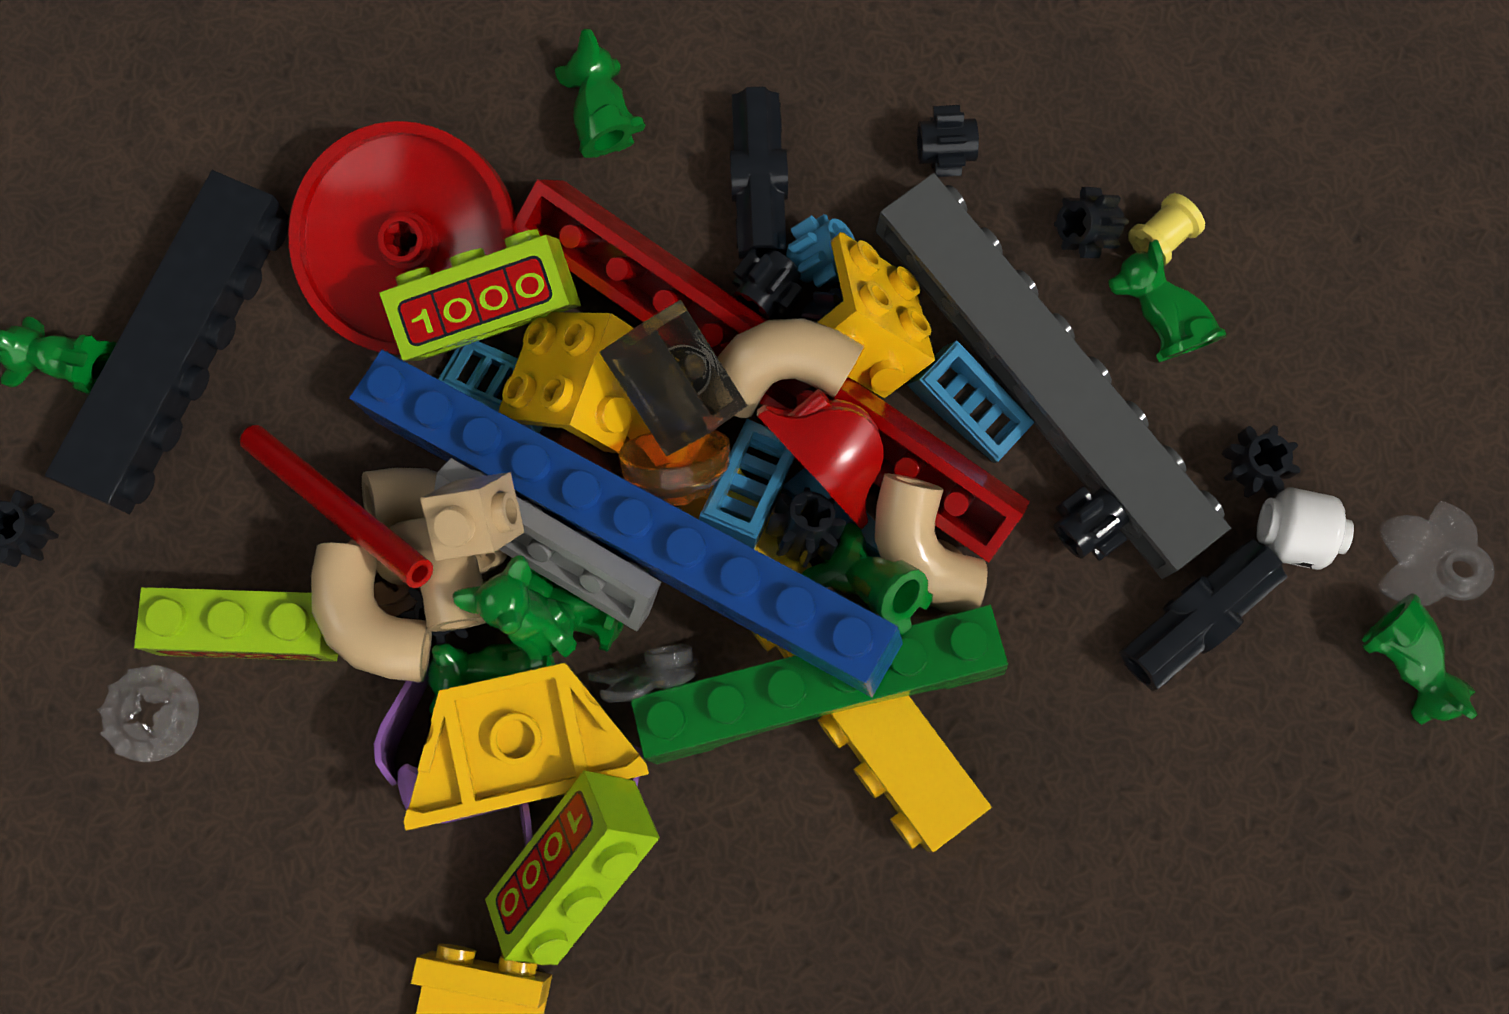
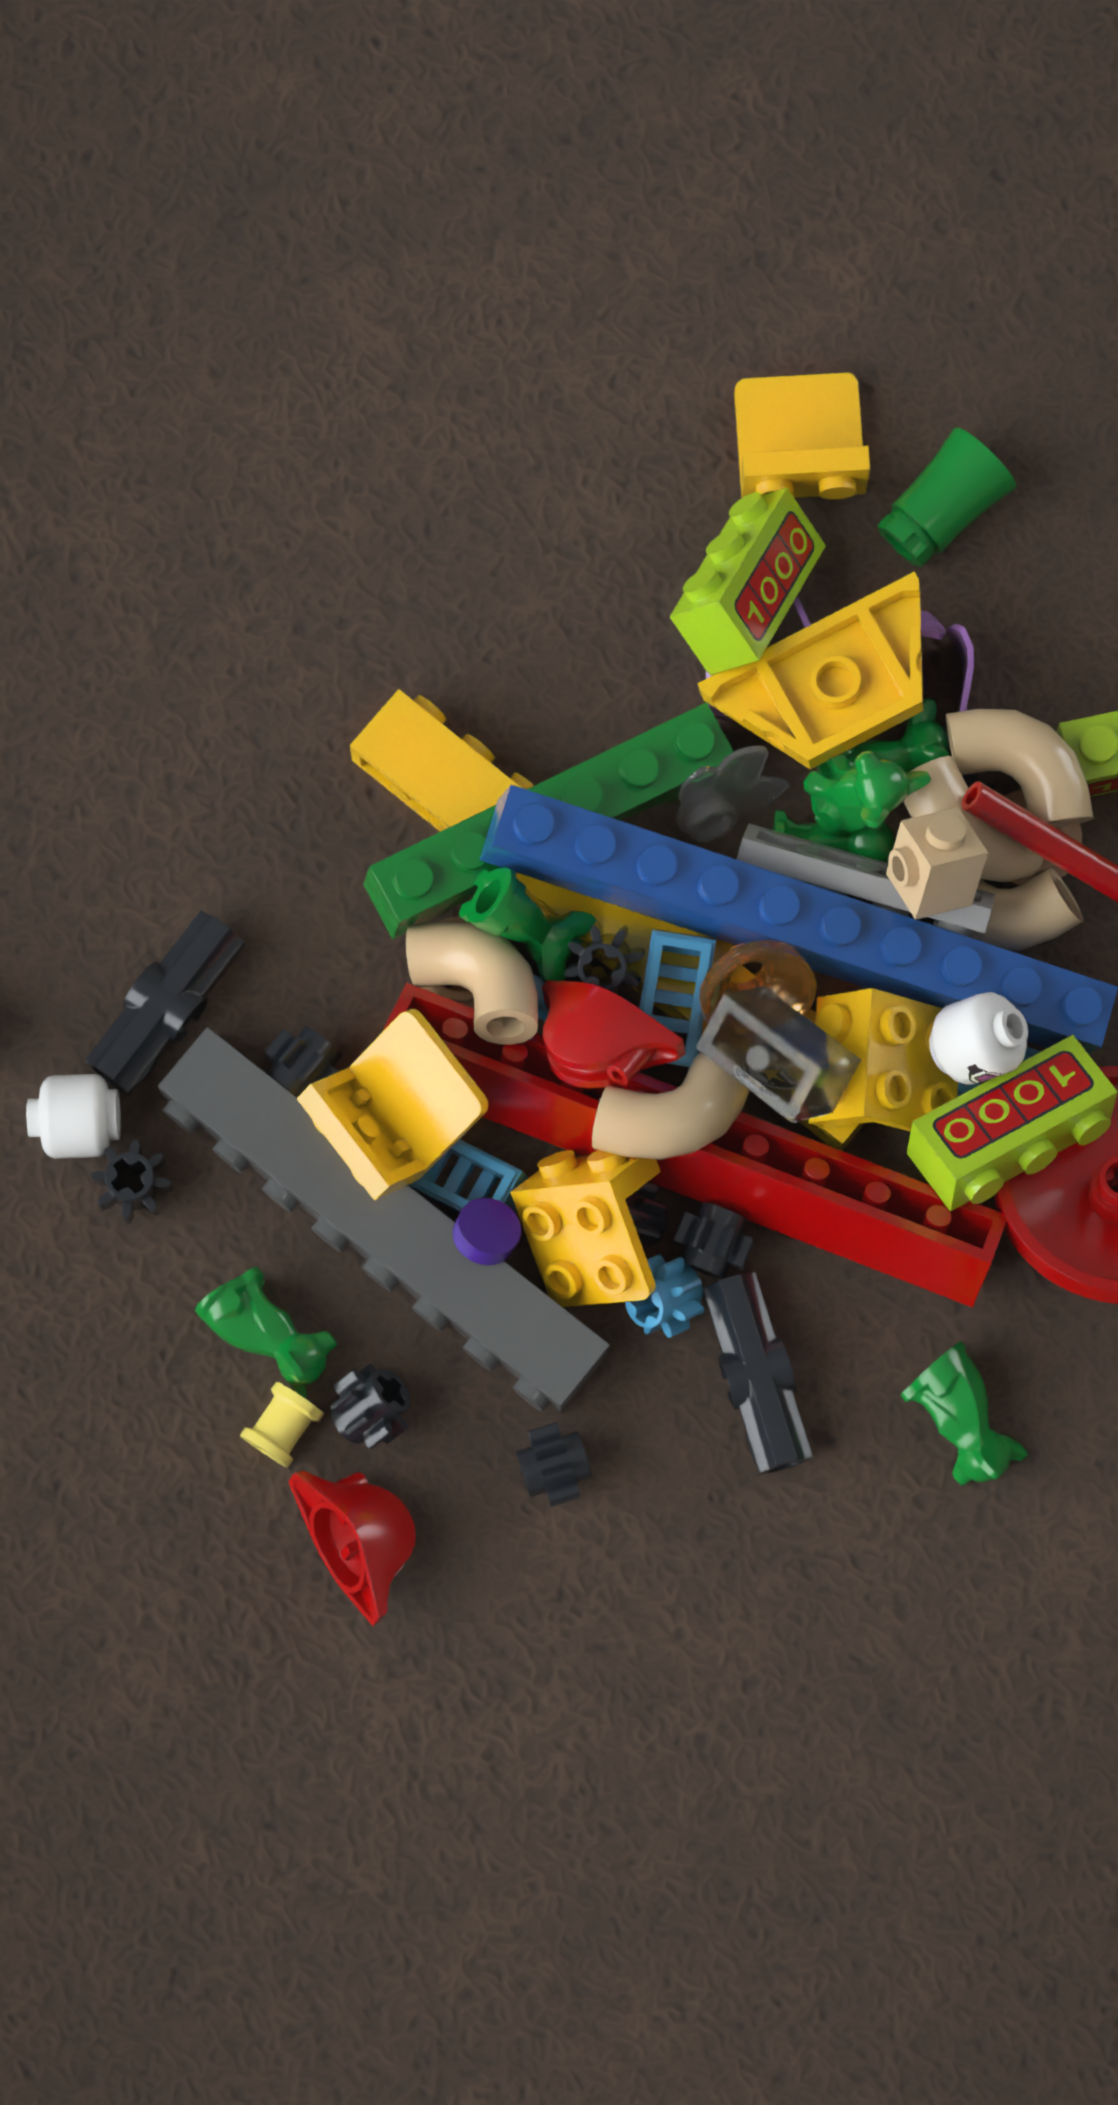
camera: 170 degrees right, 0 degrees up
none -> red hat [288,1471,416,1626]
none -> yellow bracket [297,1009,488,1201]
none -> dark purple tile [452,1198,521,1265]
none -> green plant [877,427,1017,568]
none -> white head [929,992,1028,1085]

